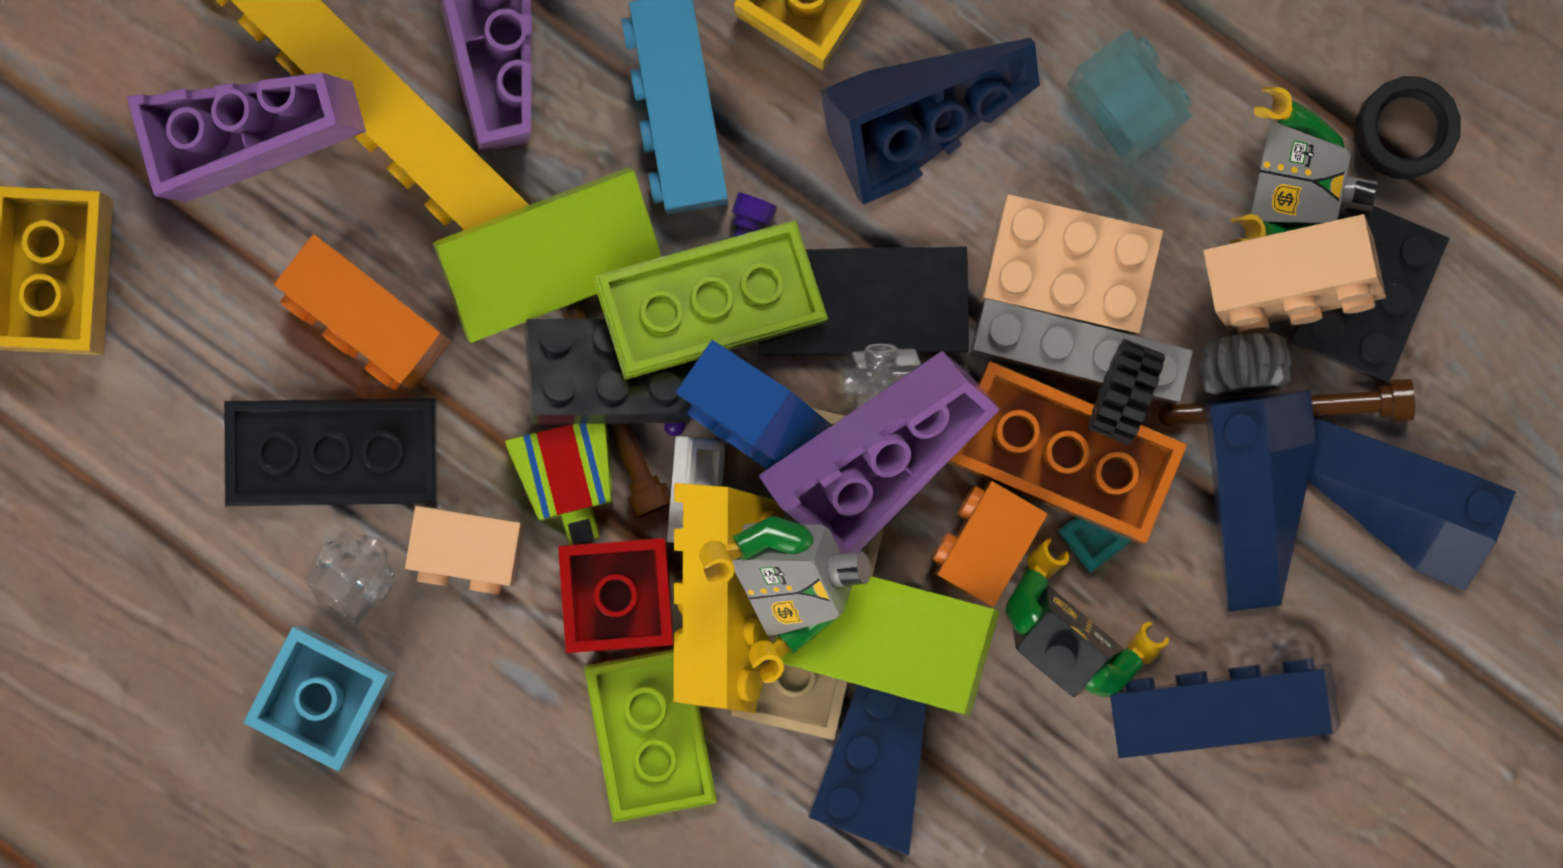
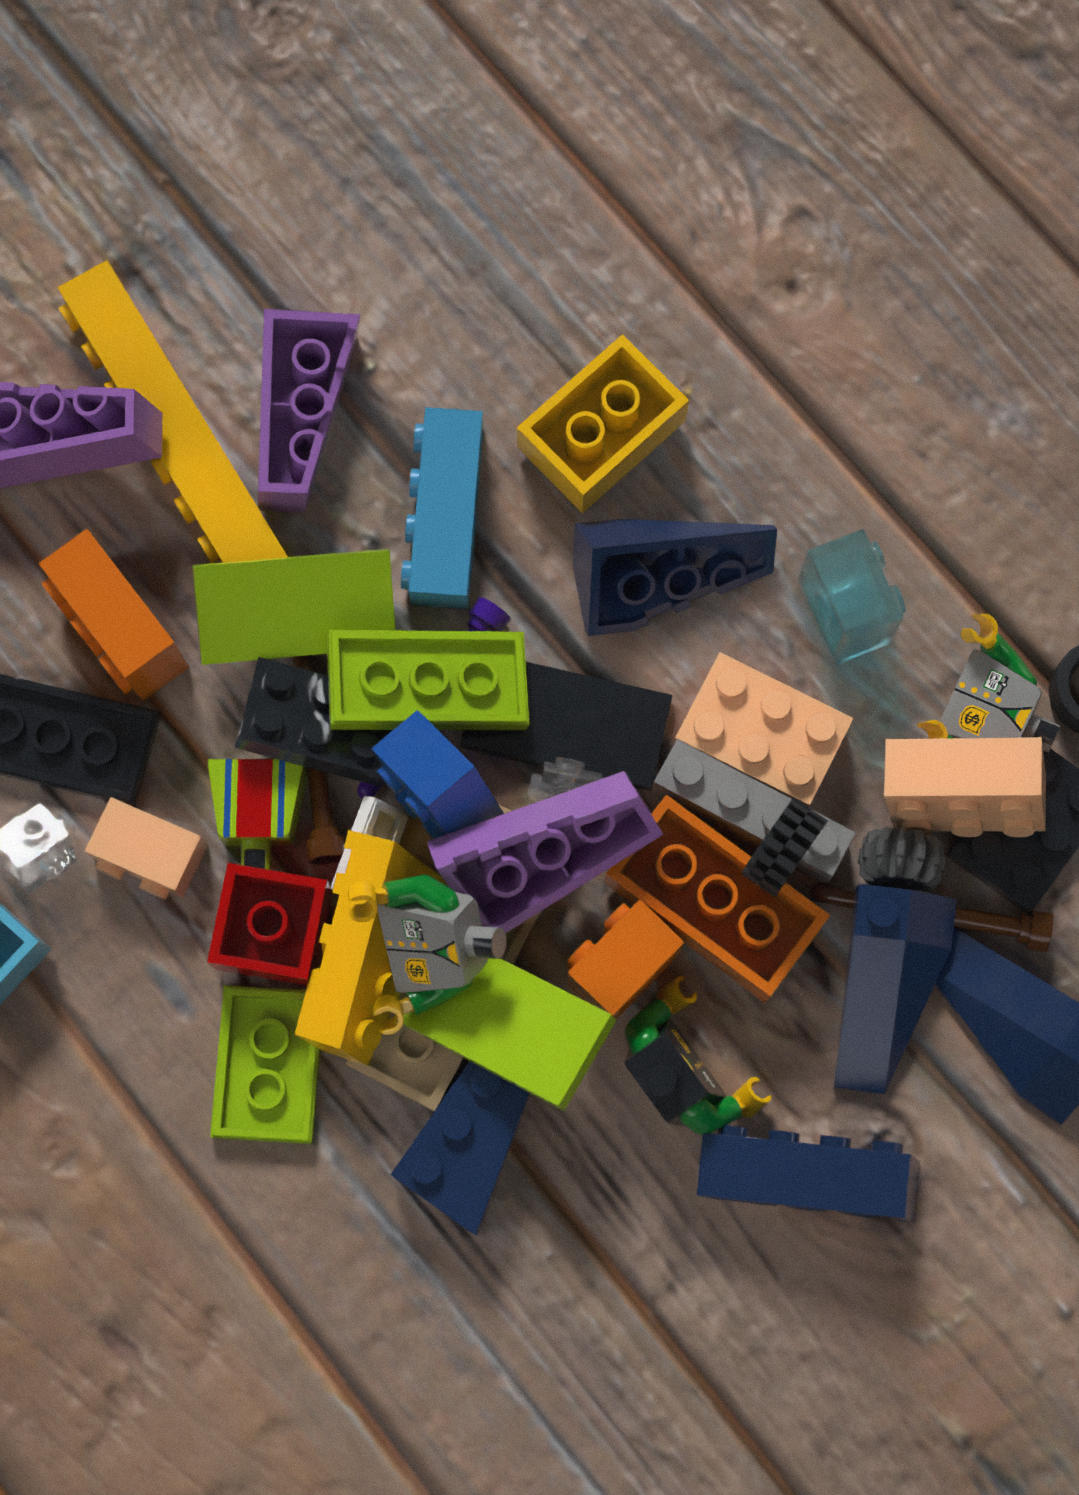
camera: 15 degrees right, 10 degrees down
teal tile [1057,517,1132,573] -> none

